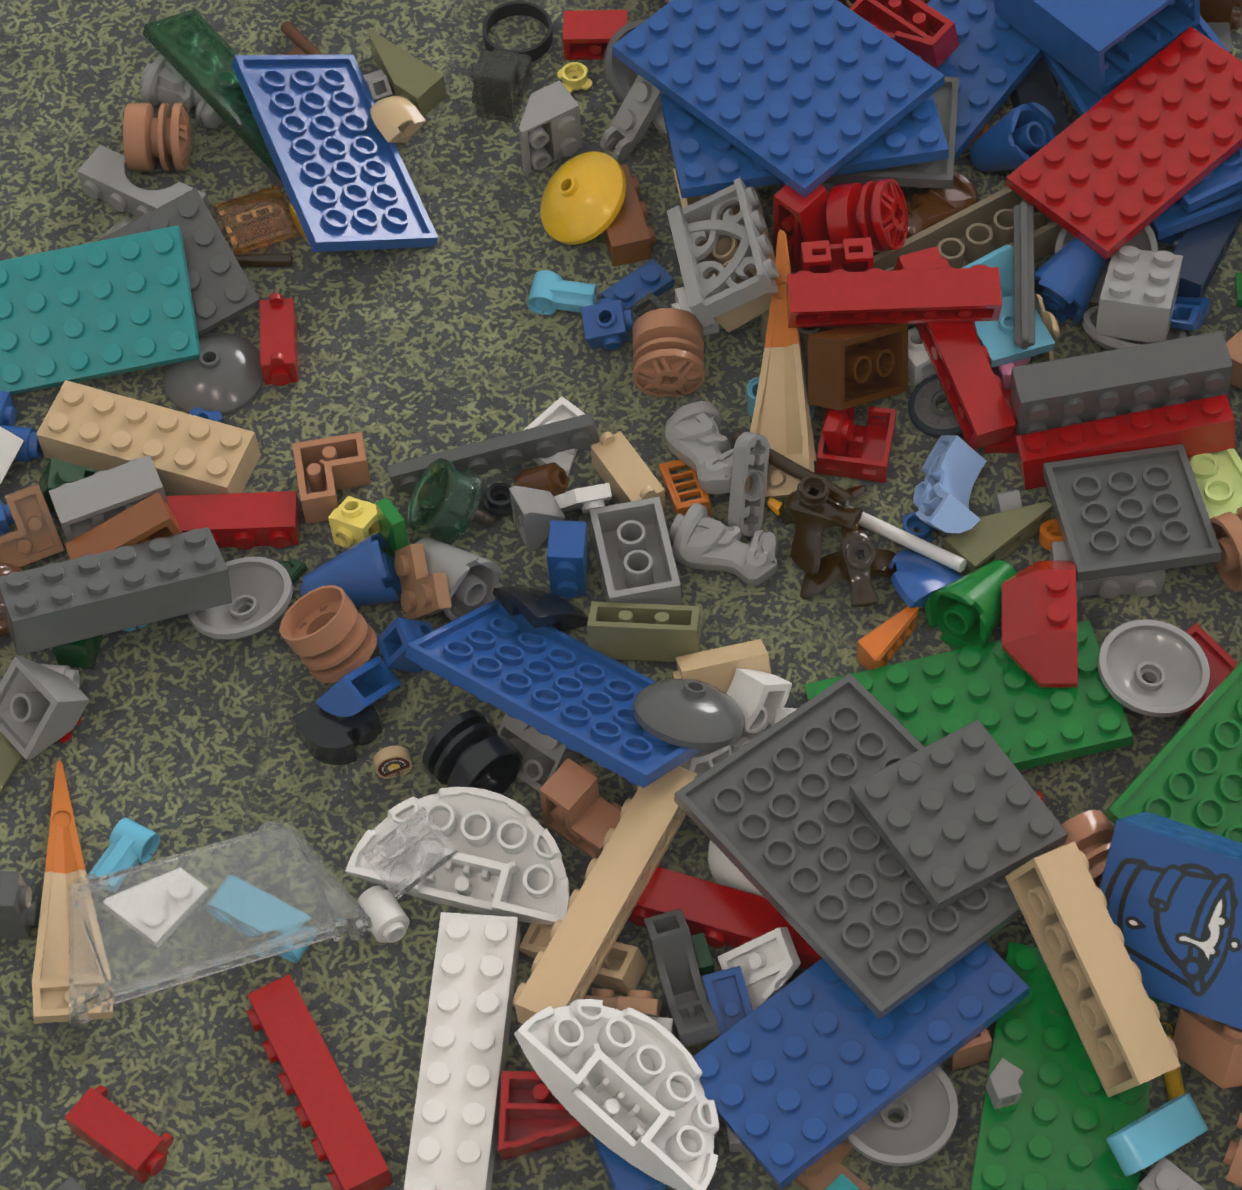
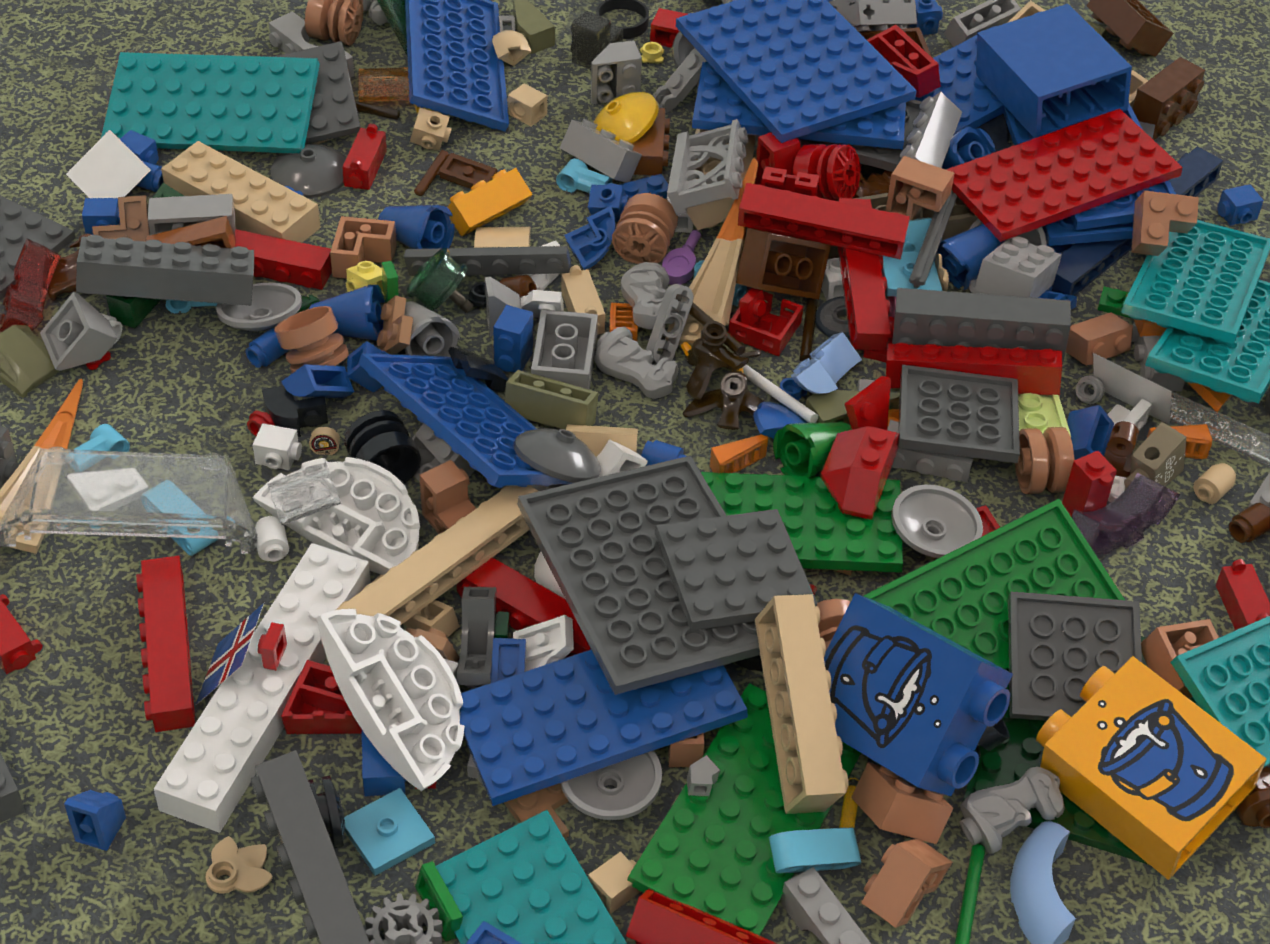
camera: 10 degrees right, 10 degrees down
none -> sticker [195,603,264,705]
none -> blue brick [245,328,289,368]
none -> red plate [247,411,275,436]
none -> white brick [253,423,302,470]
none -> red plate [258,622,287,671]
none -> blue cone [378,205,455,249]
none -> tan brick [410,107,452,151]
none -> reddish brown plate [414,150,498,196]
none -> light orange brick [447,168,533,236]
none -> tan slope [474,227,531,248]
none -> tan brick [507,83,548,127]
none -> light grey brick [560,119,642,182]
none -> blue brick [564,206,616,270]
none -> blue brick [641,440,687,466]
none -> medium lavender piece [662,230,701,285]
none -> dark brown bar [799,298,818,361]
none -> red wing [845,376,891,430]
none -> nougat brick [886,156,955,221]
none -> light grey brick [900,92,962,168]

